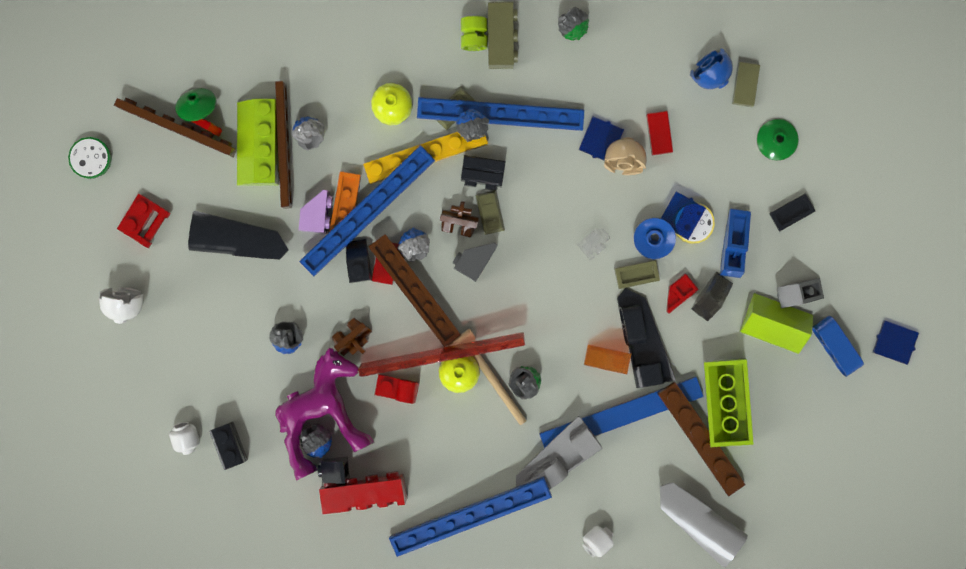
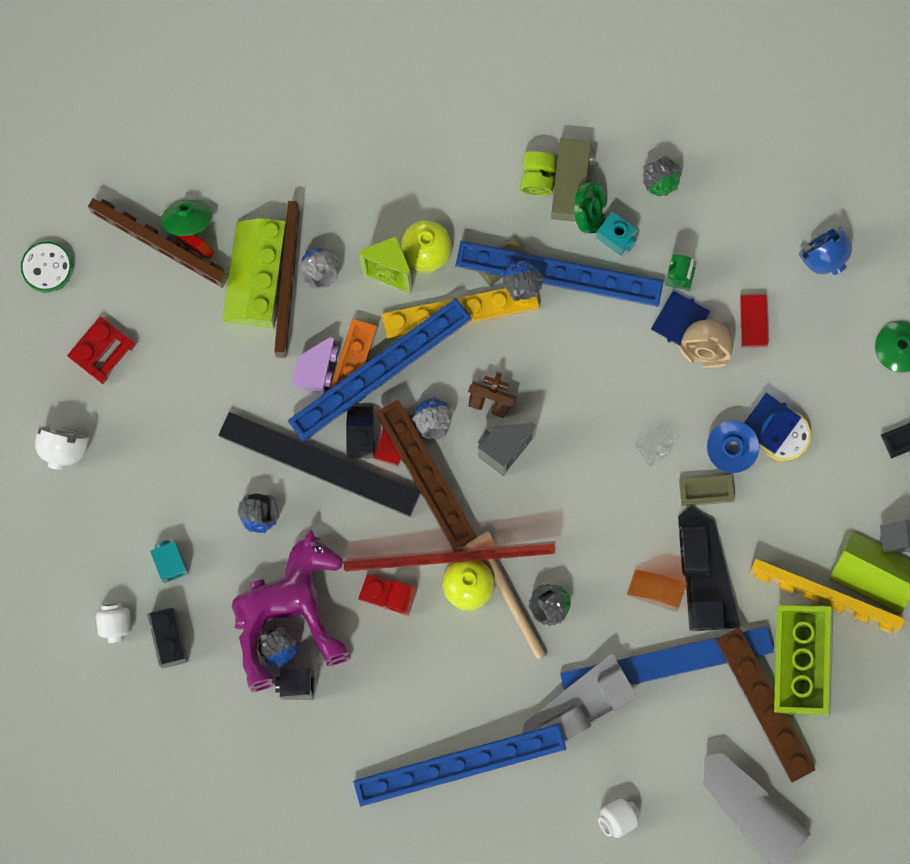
camera: 15 degrees right, 10 degrees down
black panel [188,211,289,260] -> none
red wedge [319,471,407,514] -> none
reddish brown hips [332,318,372,356] -> none
black brick [461,155,506,191] -> none
olive tile [475,190,505,235] -> none
red tile [666,273,699,314] -> none
clear smoke slope [691,272,733,321] -> none
blue slope [720,209,751,278] -> none
olive tile [732,62,760,107] -> none
none -> teal brick [150,540,189,584]
none -> black tile [218,412,421,517]
none -> lime slope [359,236,412,294]
none -> green tile [574,182,606,234]
none -> teal brick [596,212,638,256]
none -> green leg [665,254,696,291]
none -> yellow plate [750,559,905,634]

